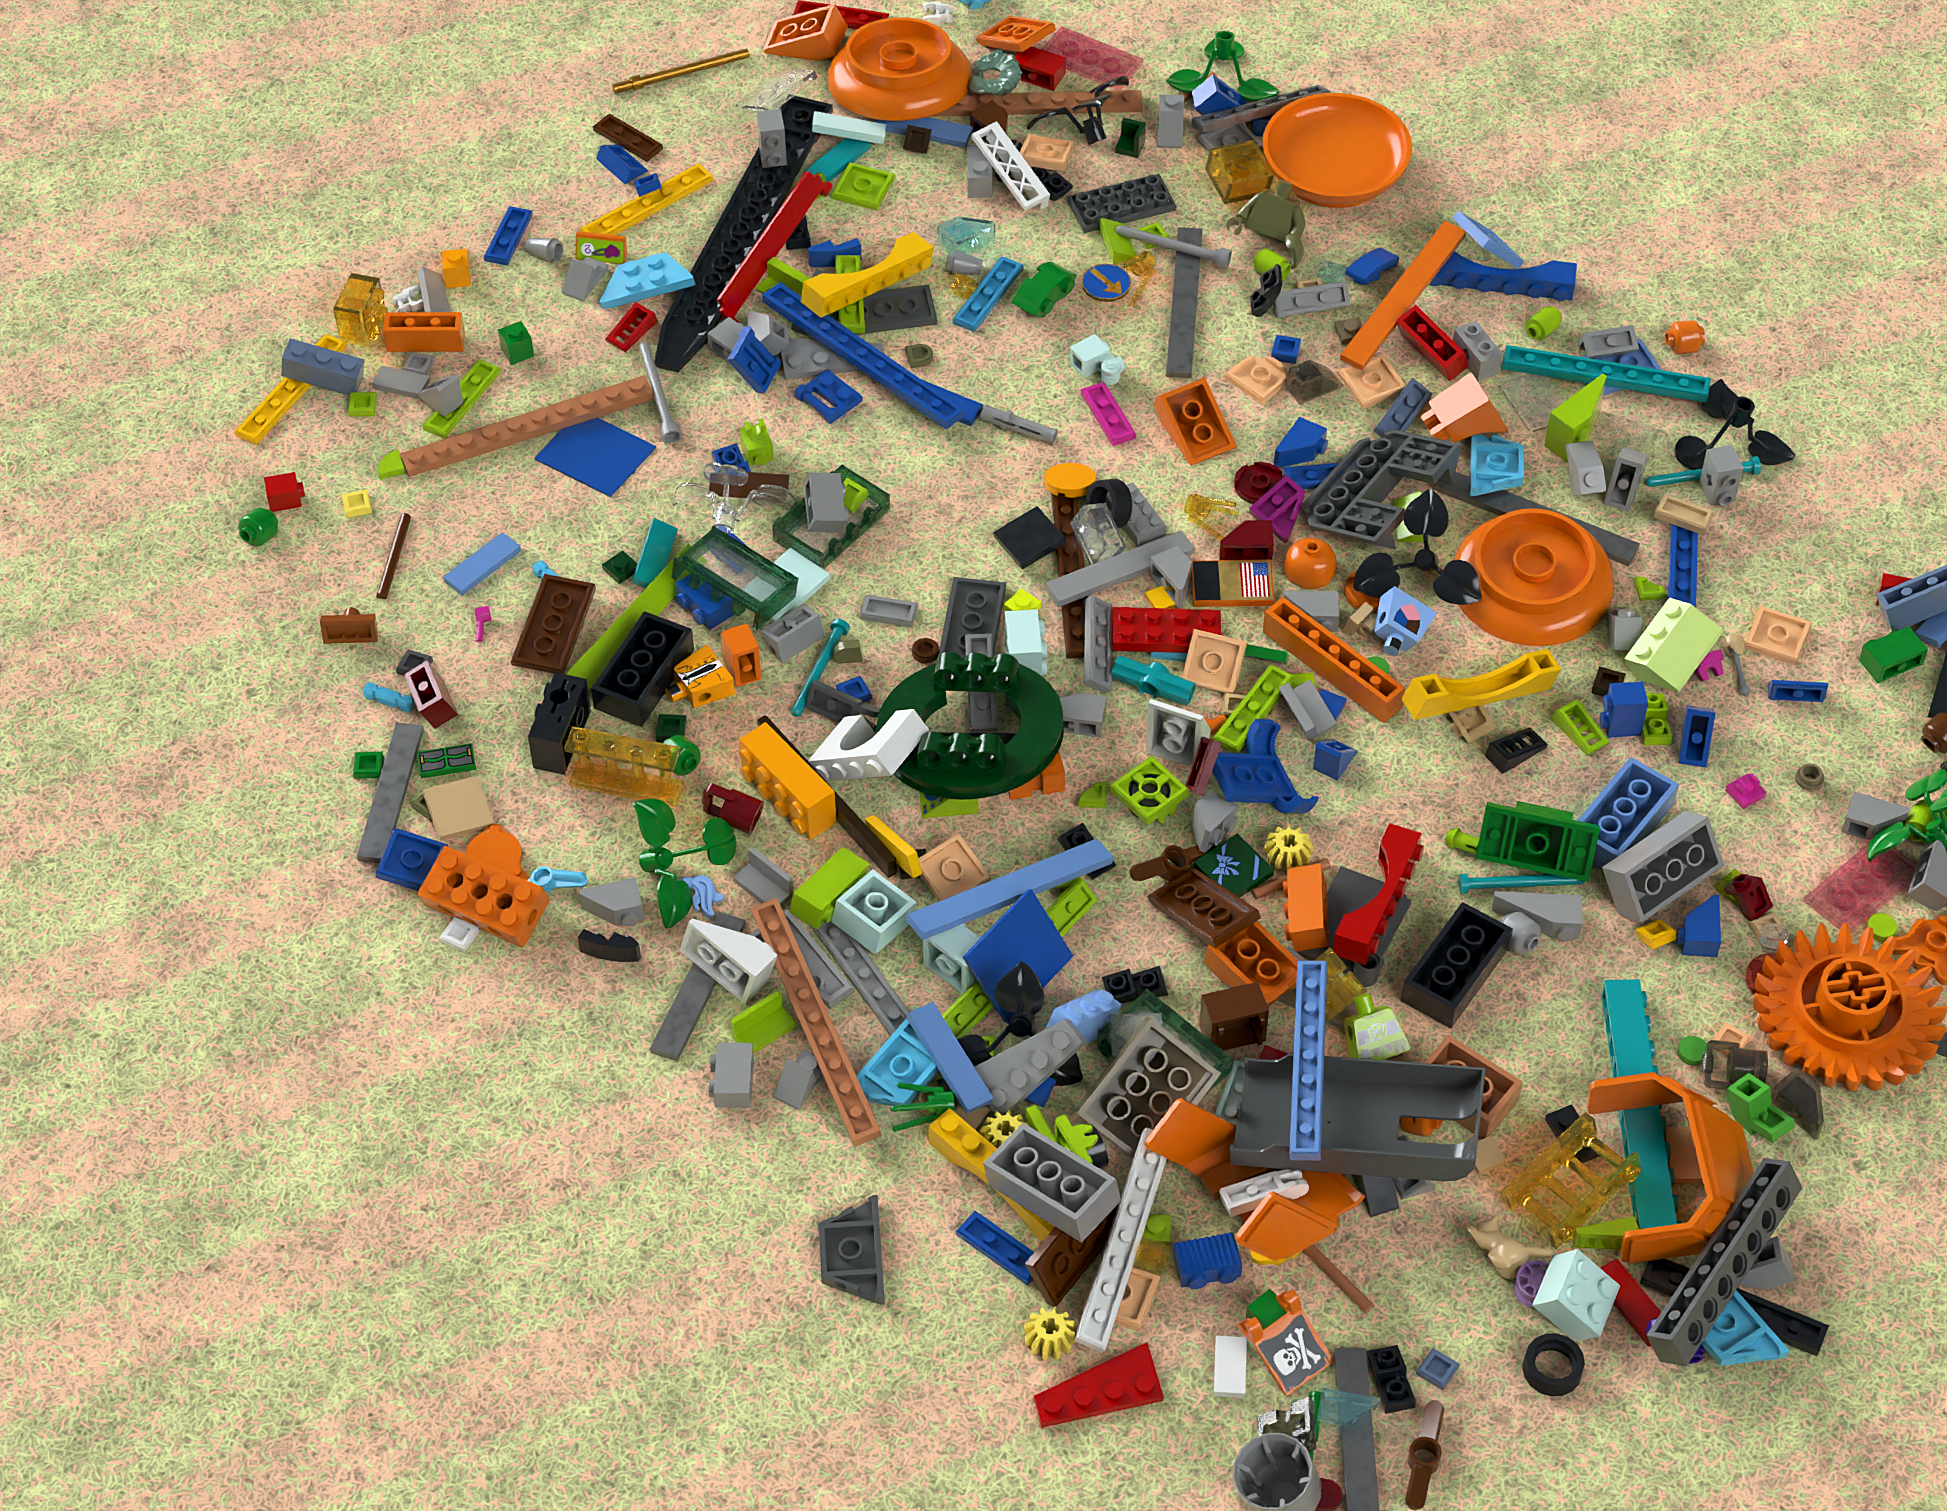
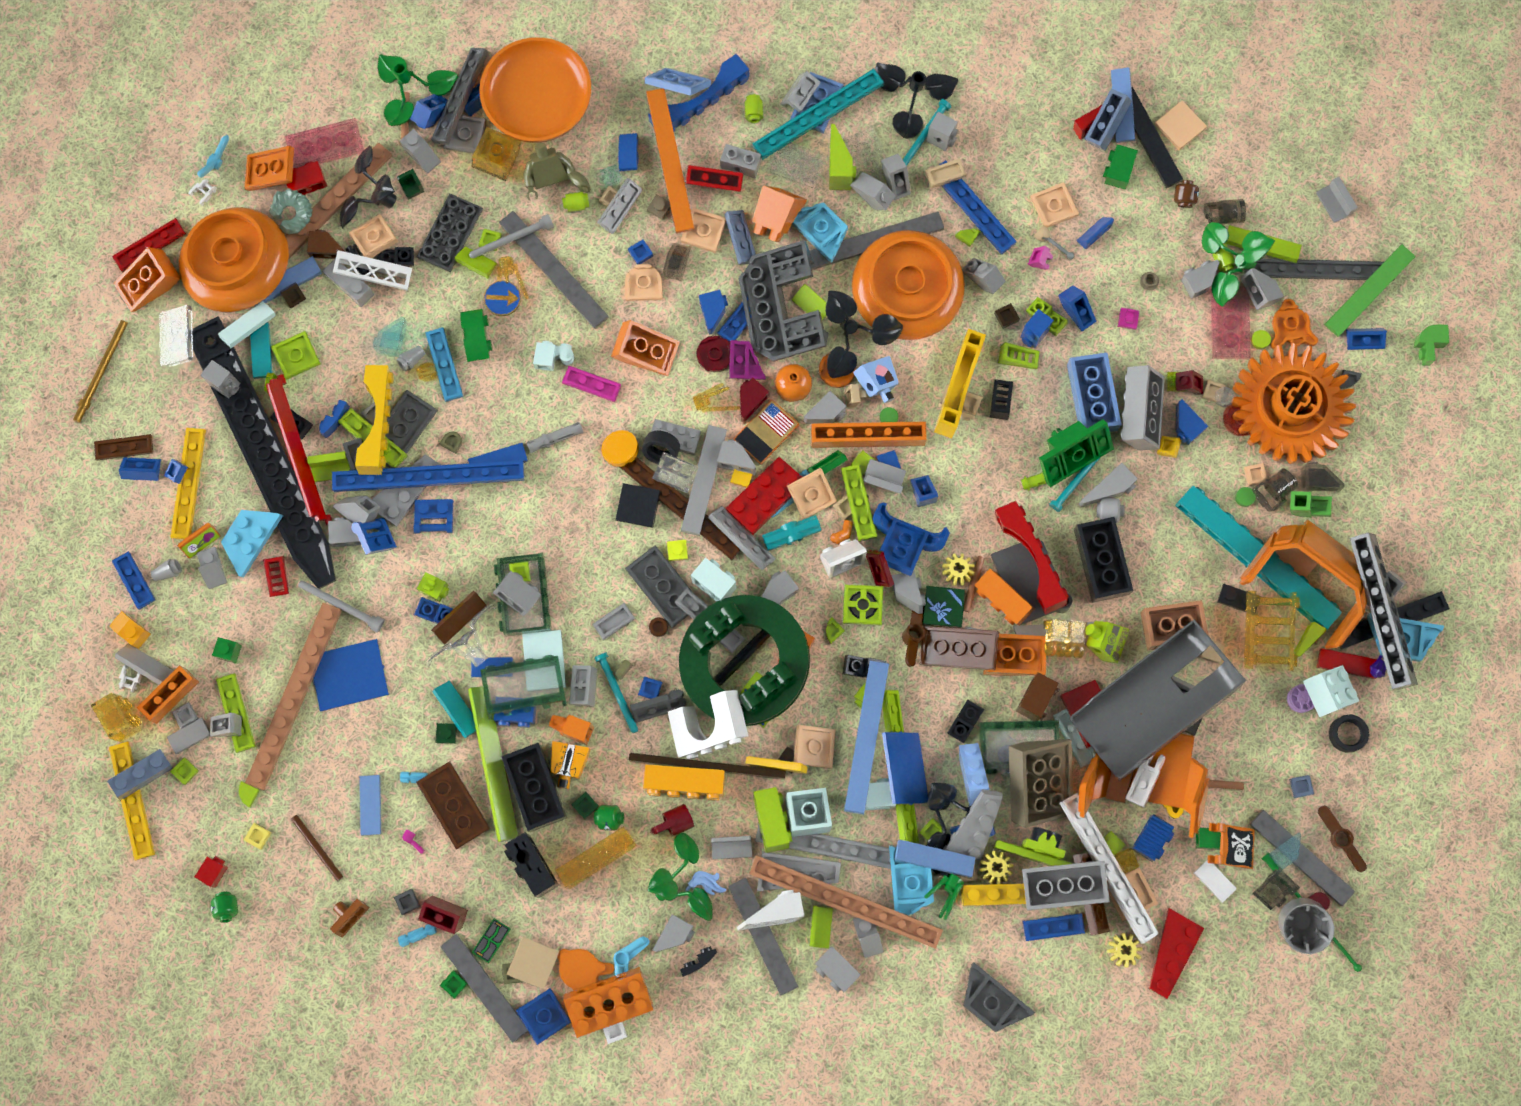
camera: 45 degrees left, 25 degrees up
black slope [1250,264,1283,317] -> none
medium blue tile [1289,961,1327,1161] -> none
black slope [1367,1345,1416,1414] -> none
tan animal [1466,1214,1555,1279] -> none
yellowish green slope [1624,598,1724,693] -> none
orange head [1665,320,1705,354] -> none

